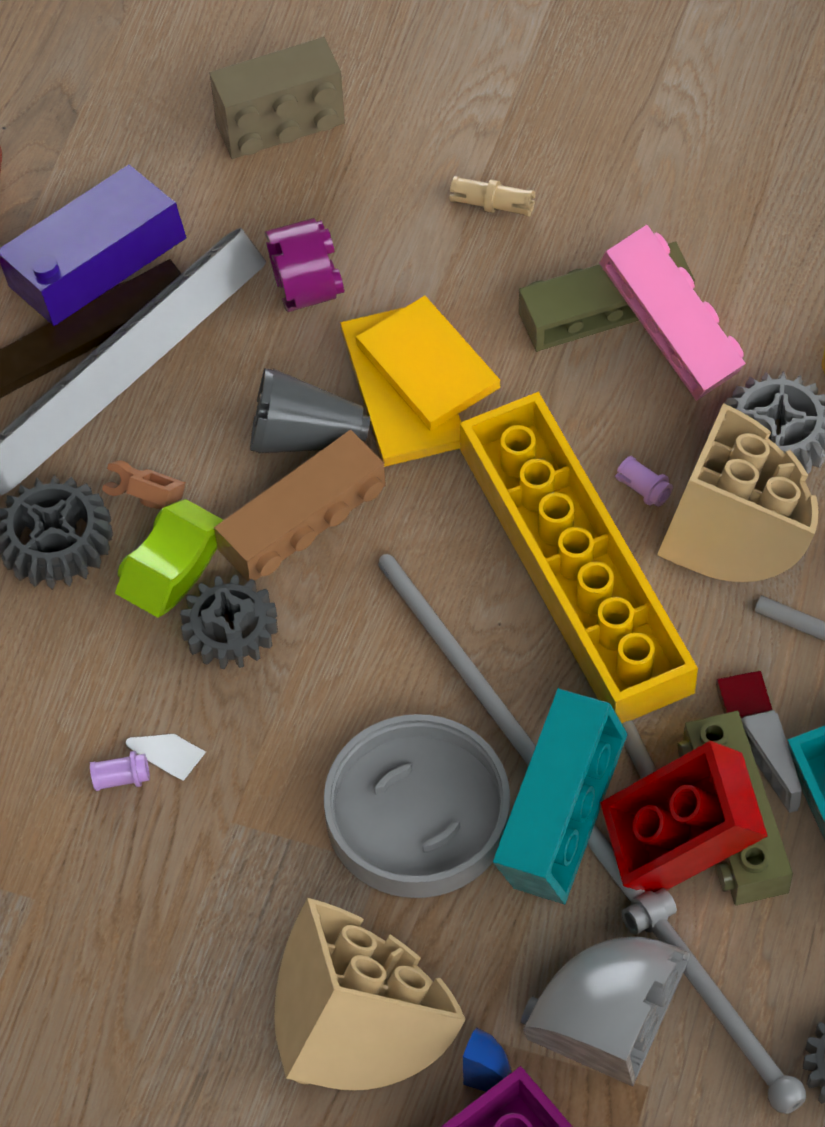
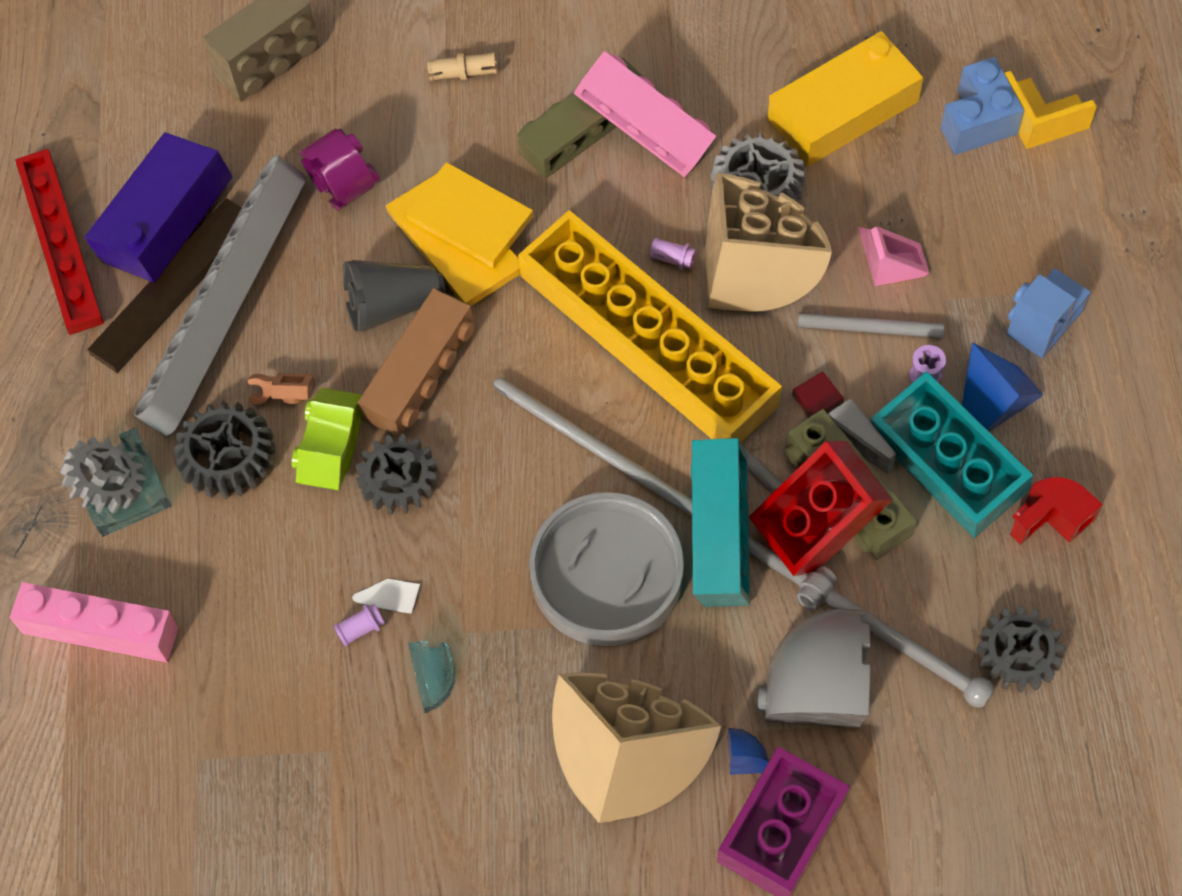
camera: 20 degrees left, 5 degrees up
none -> clear light blue brick [408,641,455,713]

